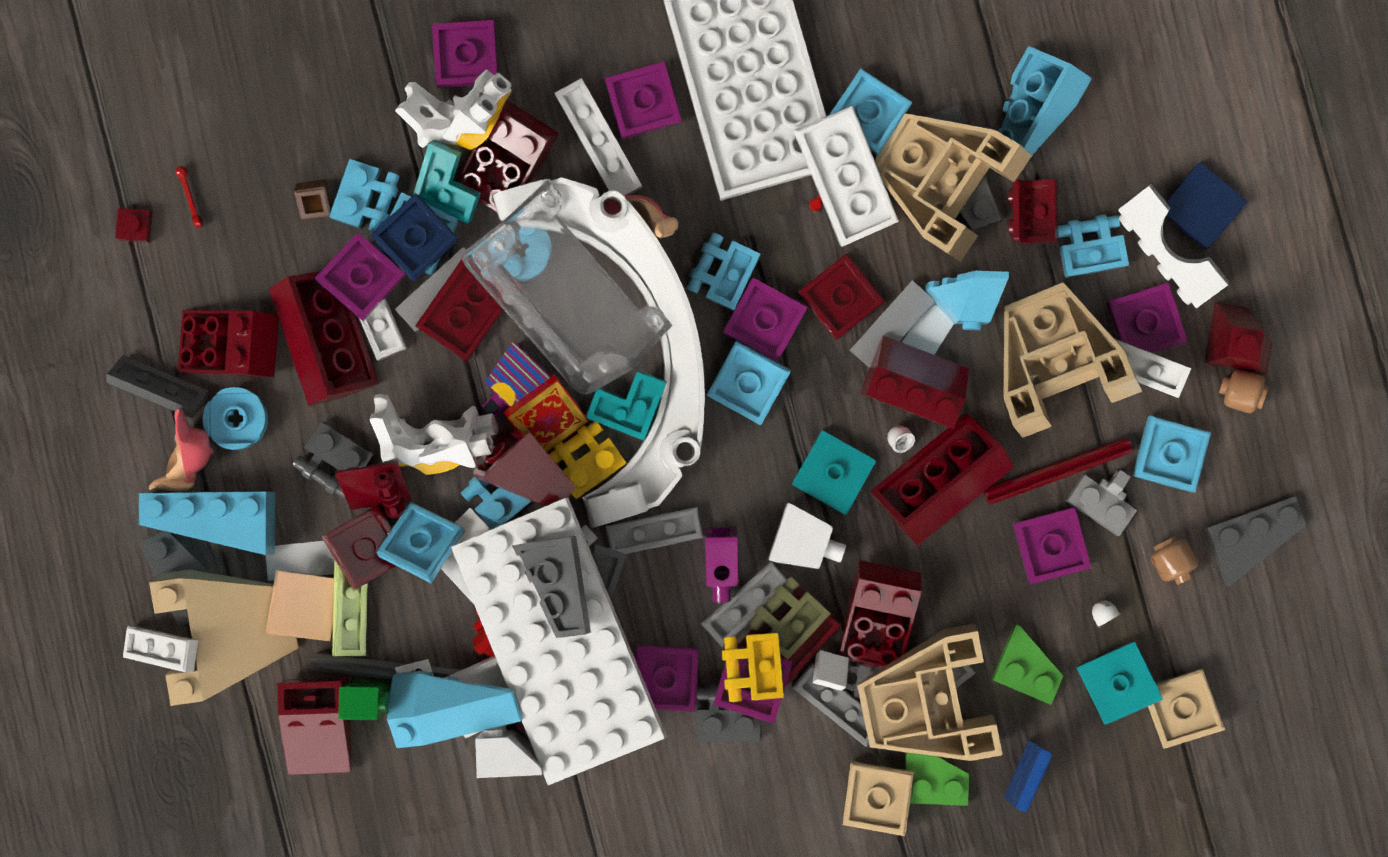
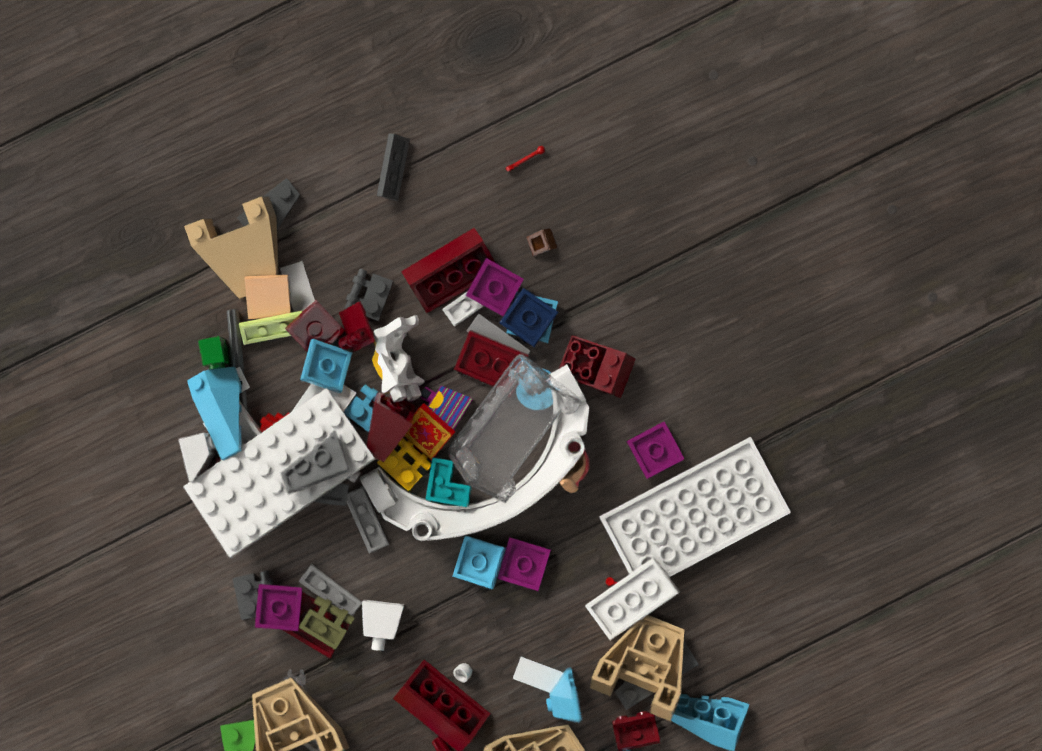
camera: 75 degrees right, 0 degrees up
dark red plate [115,208,153,243] -> none
white tile [123,626,198,672] -> none
medium azure wedge [139,492,275,555] -> none
coral hair [149,408,213,492] -> none
dark red slope [178,310,279,377] -> none
medium azure plate [203,387,268,450] -> none
slope [277,677,352,775] -> none
medium azure plate [329,159,400,233] -> none
white hips [395,70,512,150] -> none
teal plate [413,140,481,224] -> none
magenta plate [432,20,498,88] -> none
white plate [555,78,642,196] -> none
magenta plate [635,644,699,712] -> none
medium azure plate [686,233,760,311] -> none
magenta torso [705,527,738,603] -> none
yellow plate [722,633,784,702] -> none
teal plate [791,430,876,515] -> none
light grey tile [792,663,869,747] -> none
dark red tile [797,253,885,341] -> none
white tile [813,650,849,691] -> none
medium azure plate [830,68,912,155] -> none
dark red slope [839,560,922,668] -> none
tan plate [842,761,914,836] -> none
light grey tile [849,280,935,368] -> none
dark red slope [860,335,970,429] -> none

